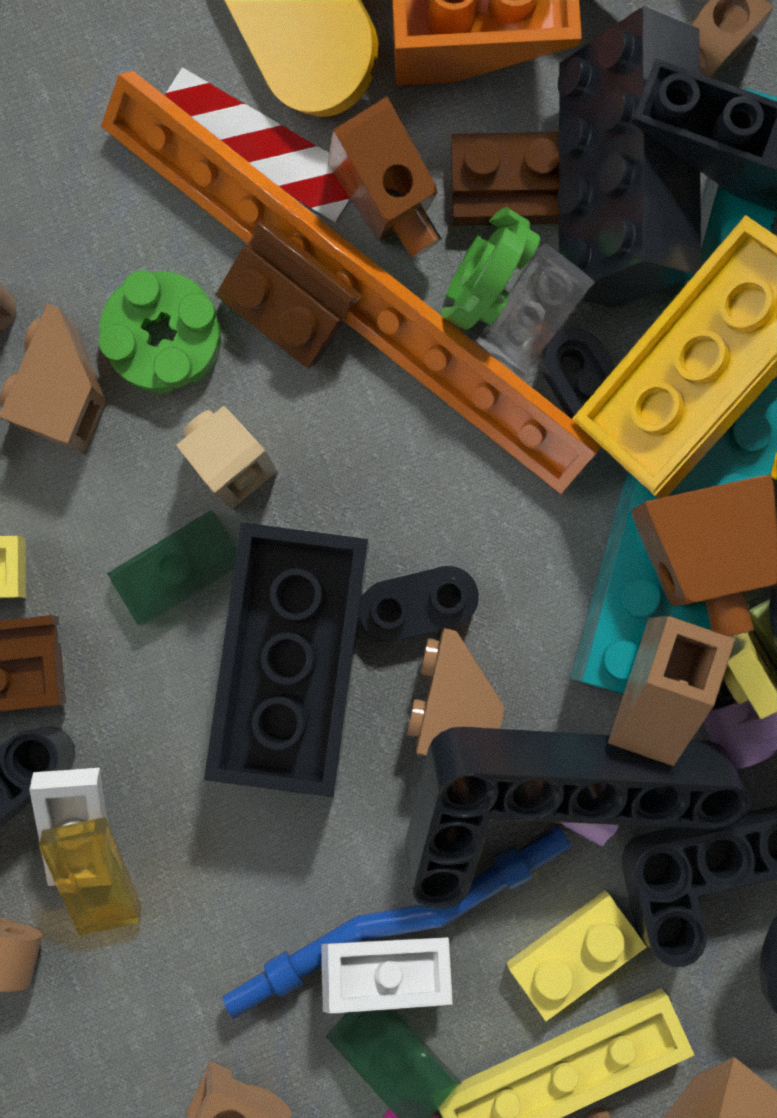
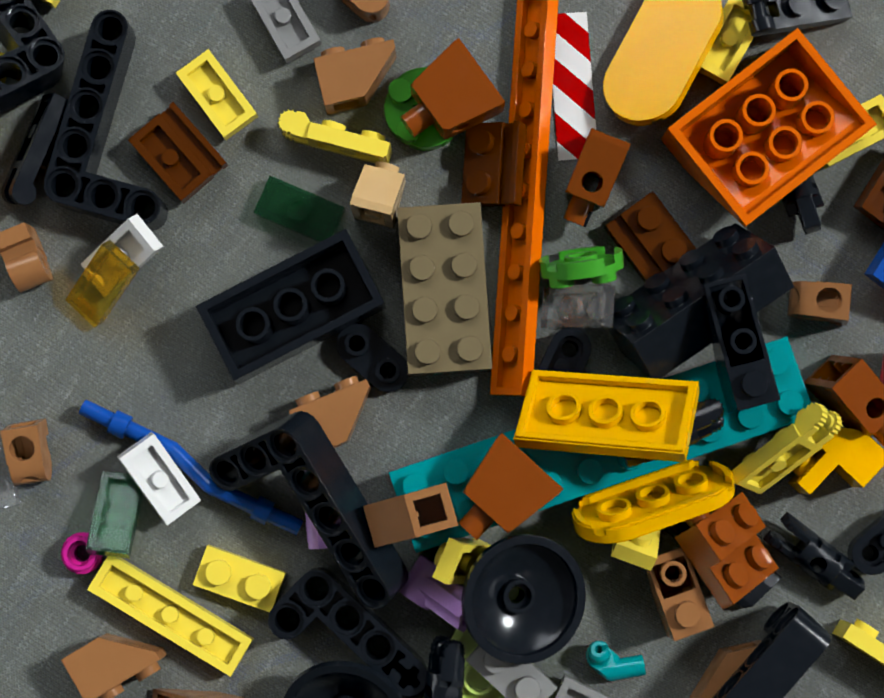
camera: 55 degrees right, 0 degrees up
none -> light yellow hinge [278,109,392,163]
none -> dark tan brick [397,202,492,377]
none -> dark orange torso [400,38,505,140]

